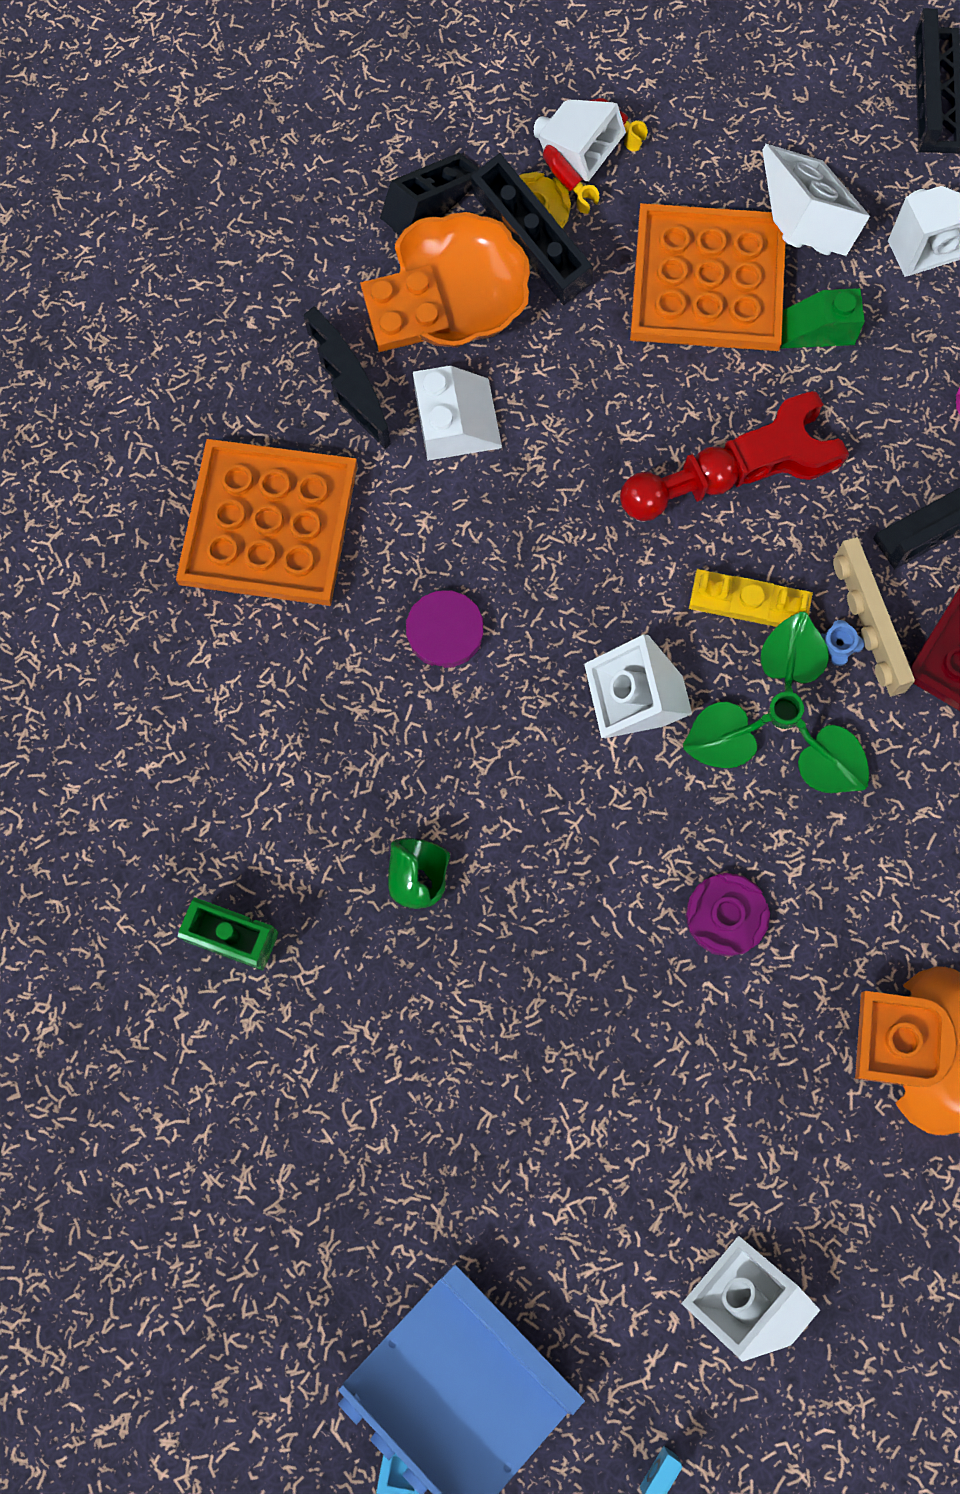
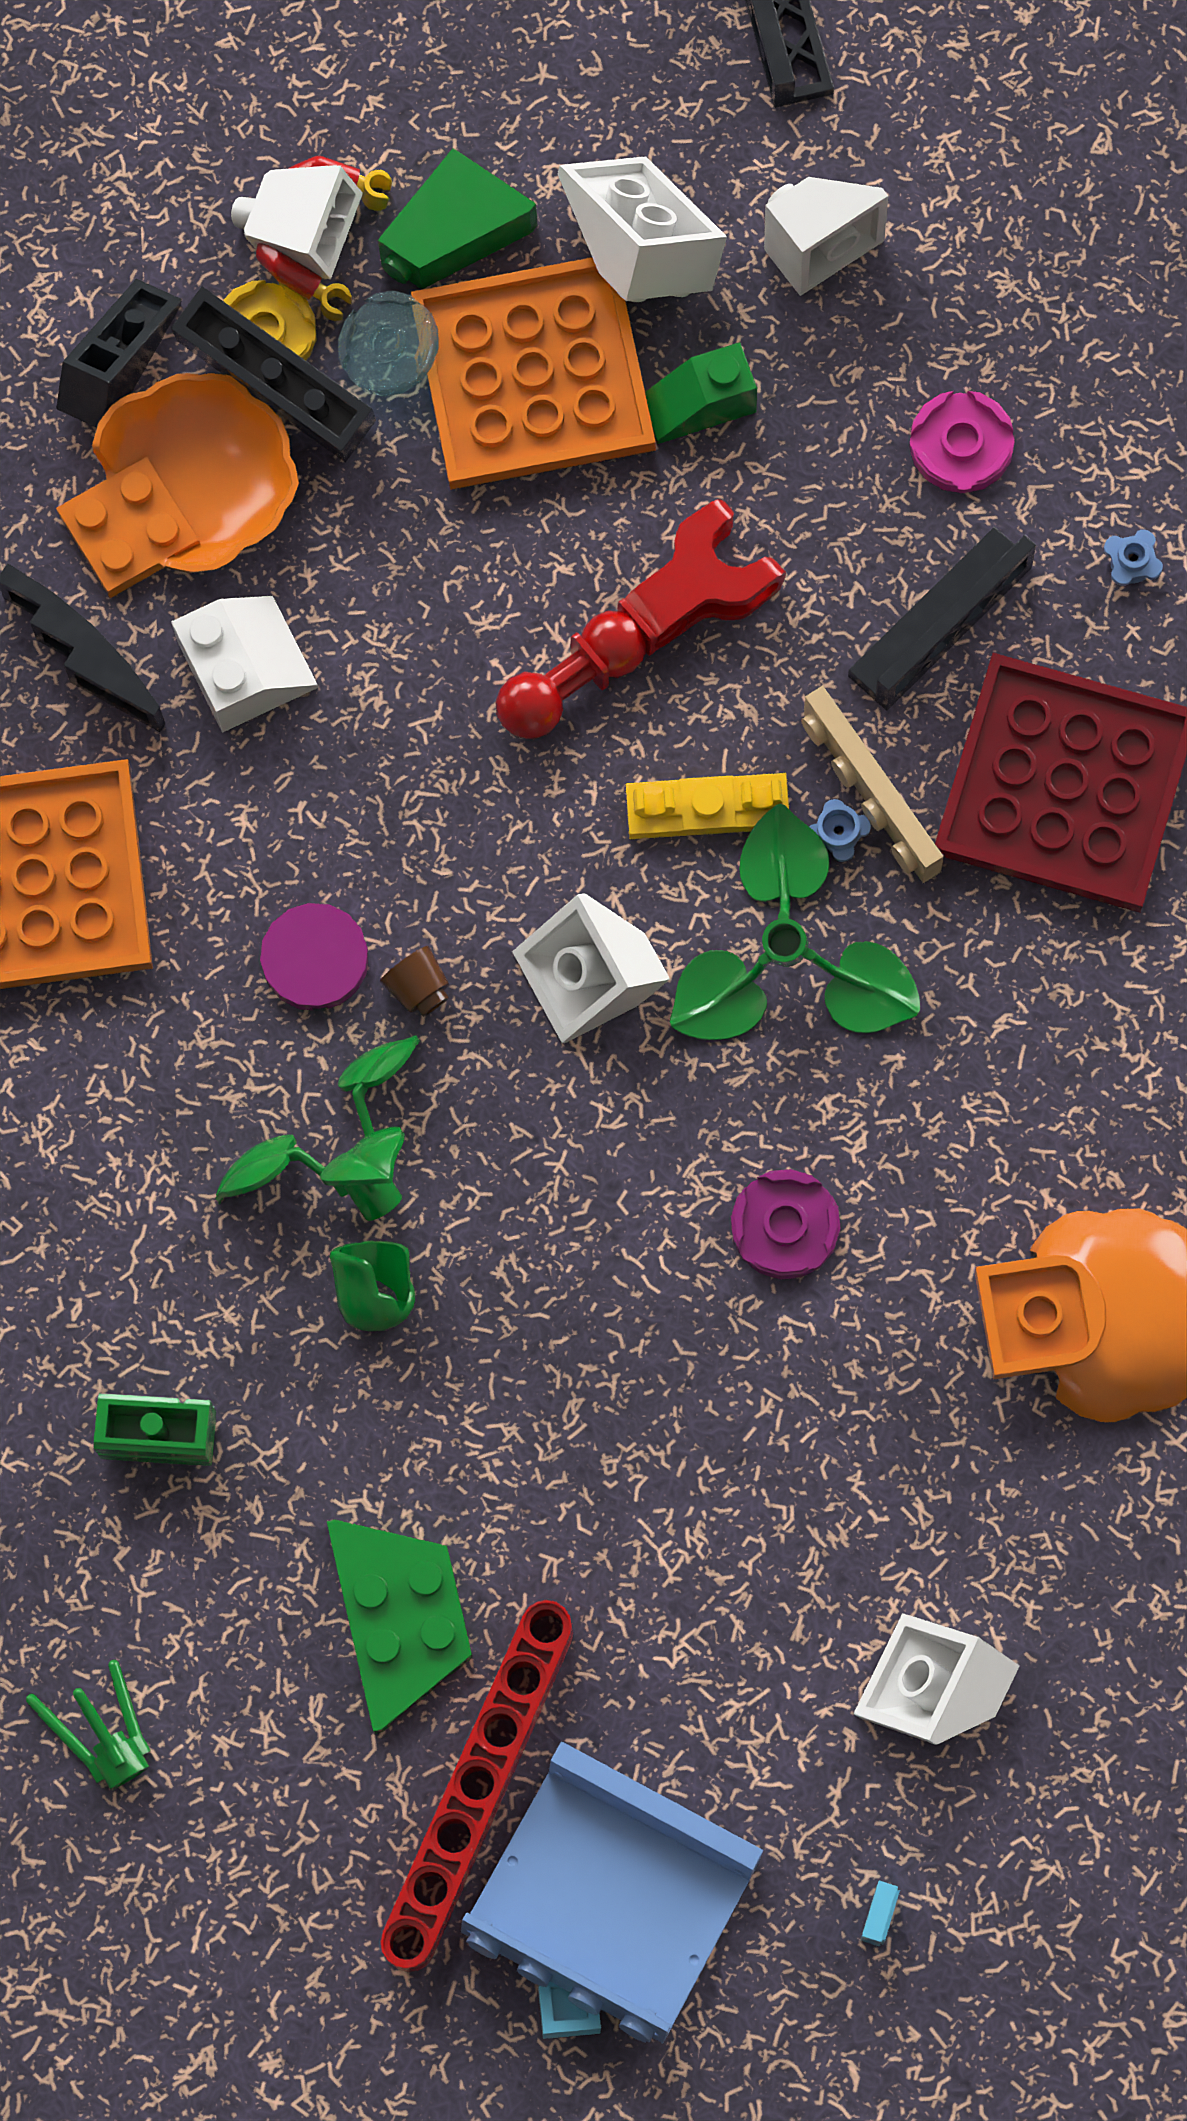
camera: 15 degrees left, 0 degrees up
none -> green plant [26,1660,151,1790]
none -> green plant [215,1035,420,1221]
none -> green wing [327,1520,473,1734]
none -> clear light blue tile [338,291,439,397]
none -> green slope [378,148,538,289]
none -> reddish brown hat [380,946,449,1017]
none -> red beam [380,1600,573,1972]

